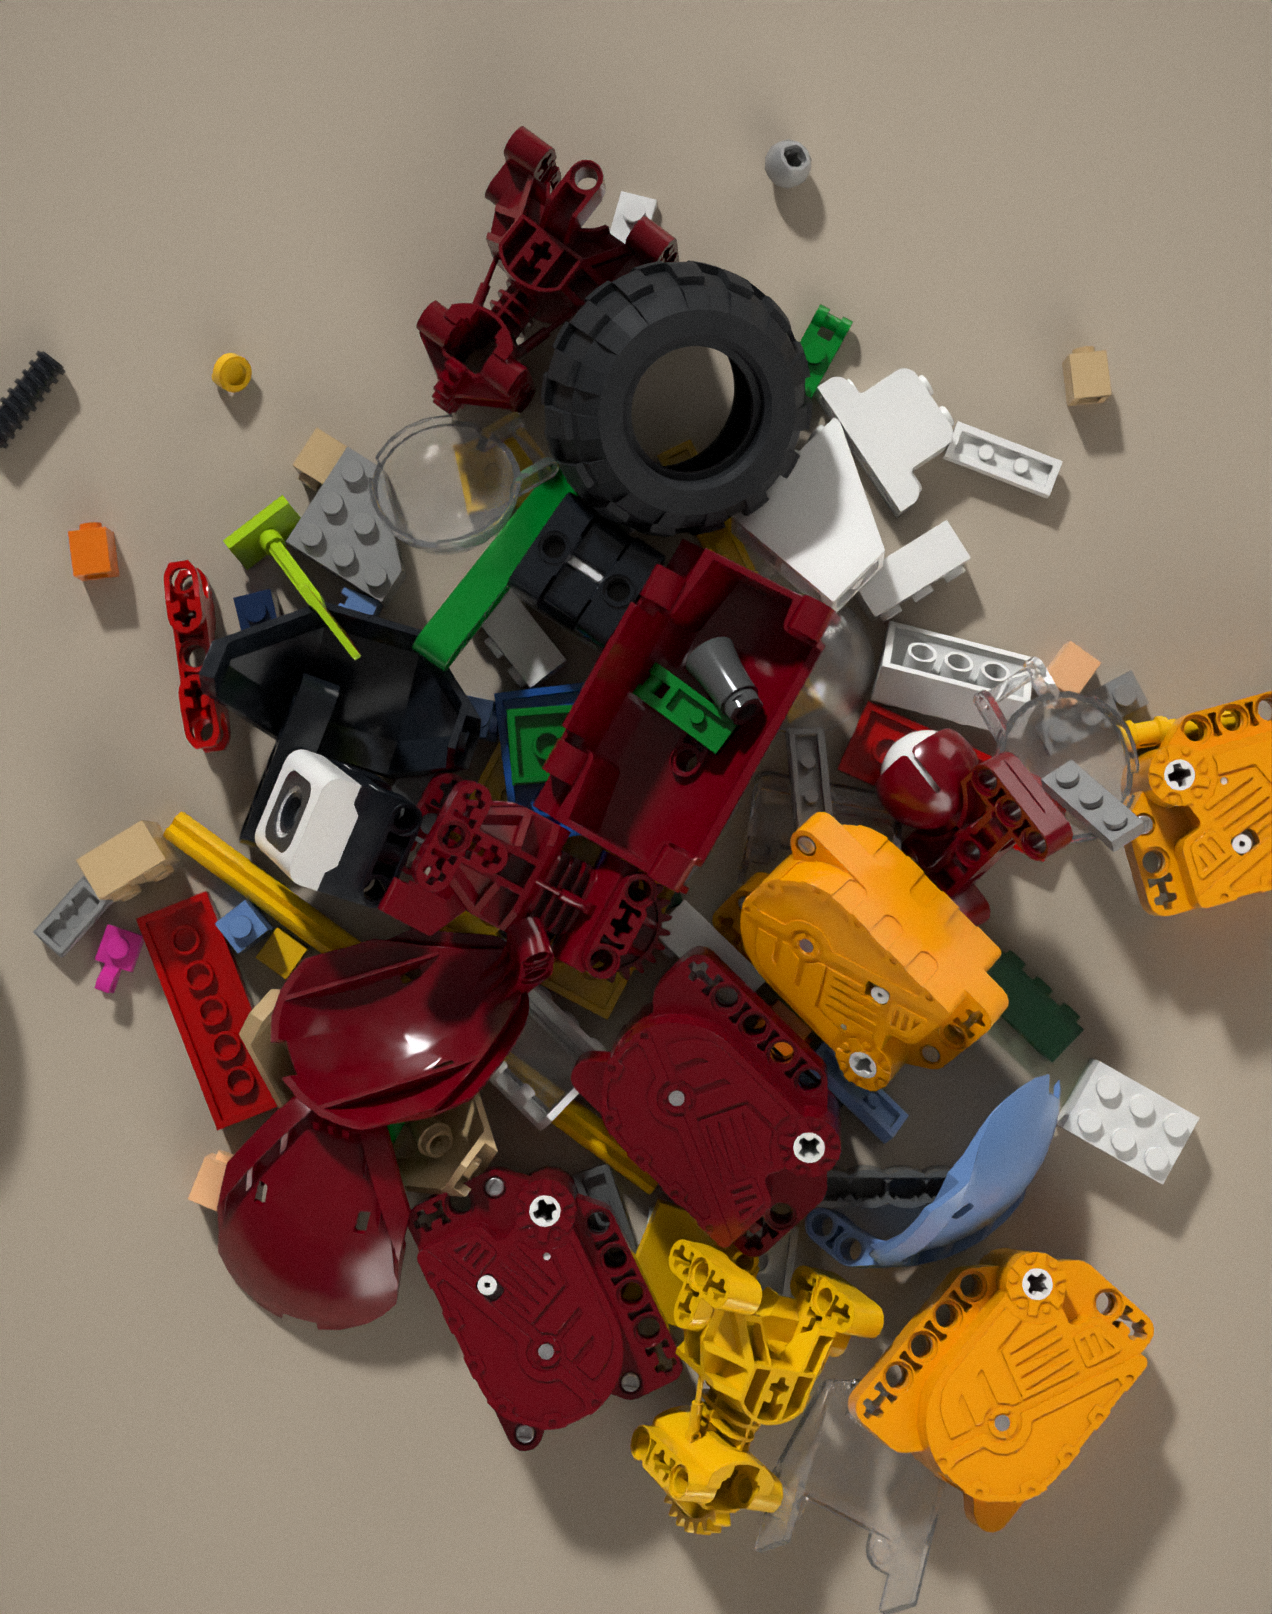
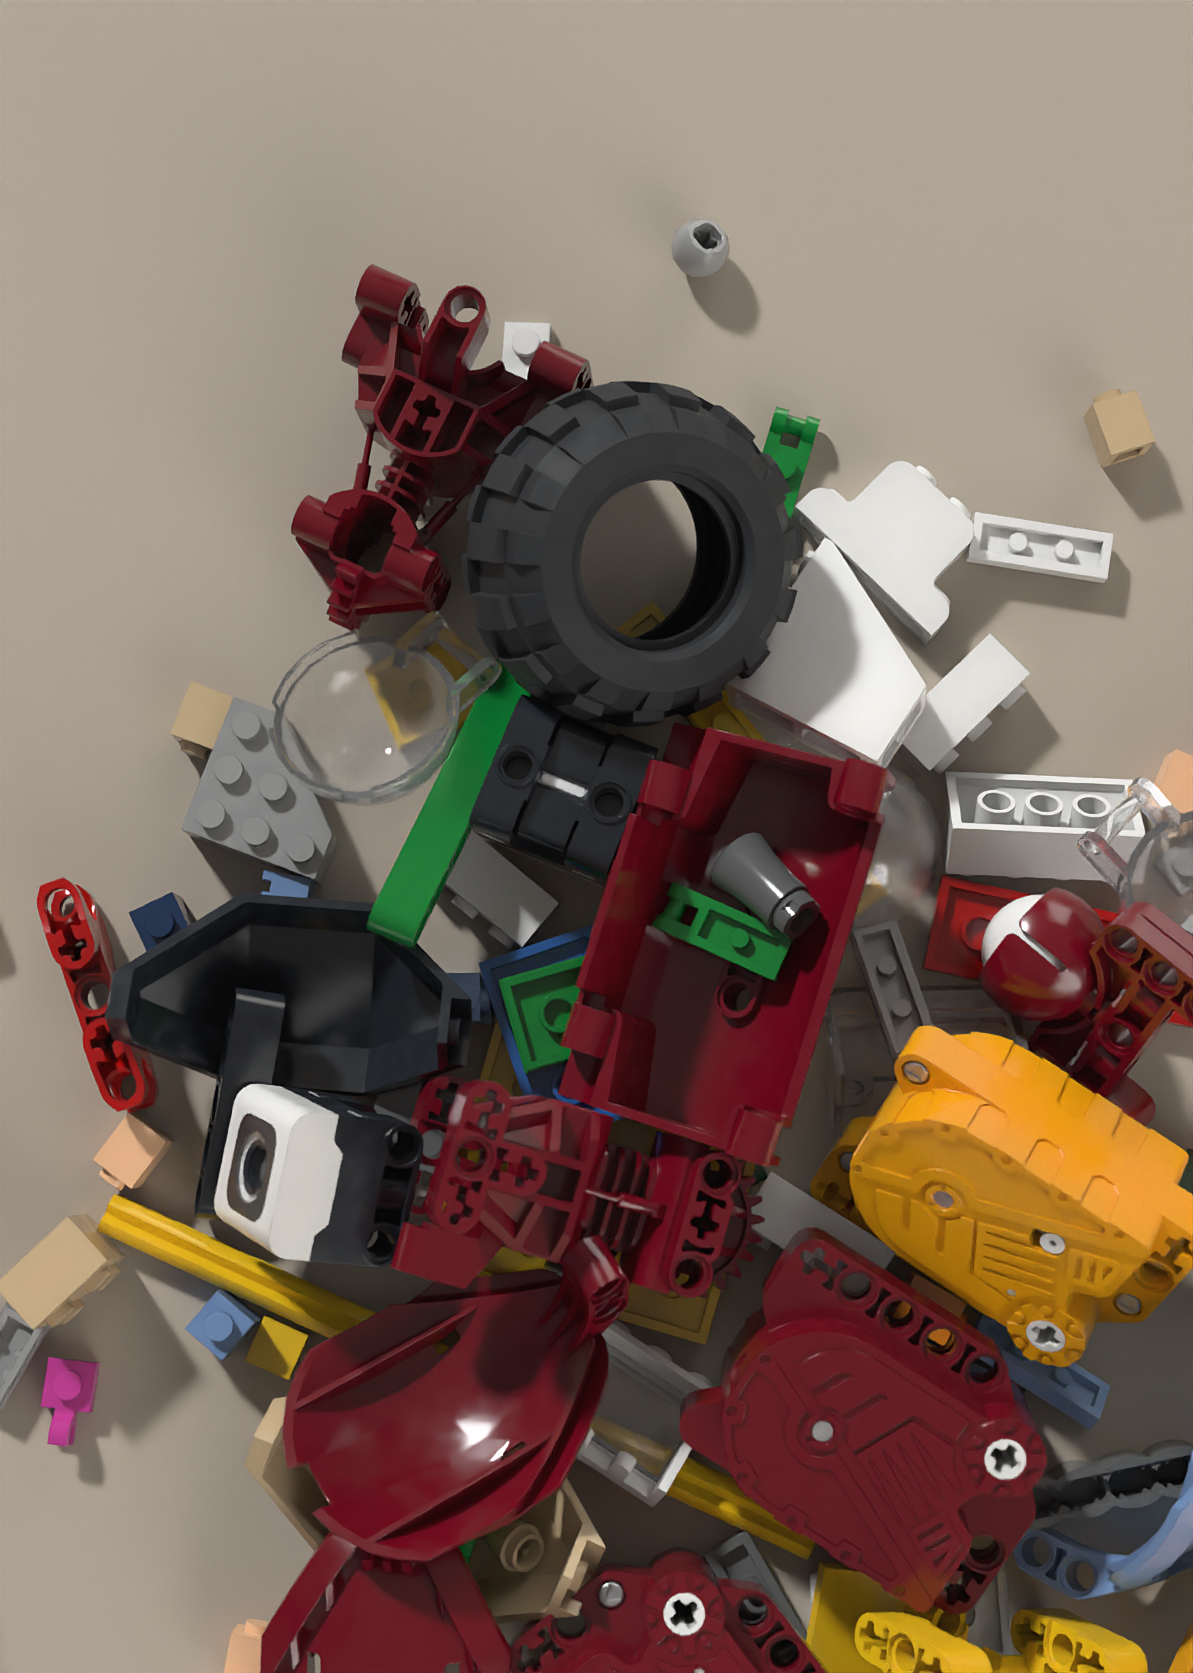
camera: 10 degrees left, 5 degrees down
red plate [136,891,278,1131] -> none
yellow tile [211,353,252,393] -> none
lime piece [223,495,361,661] -> none
none -> light nougat brick [93,1112,175,1190]

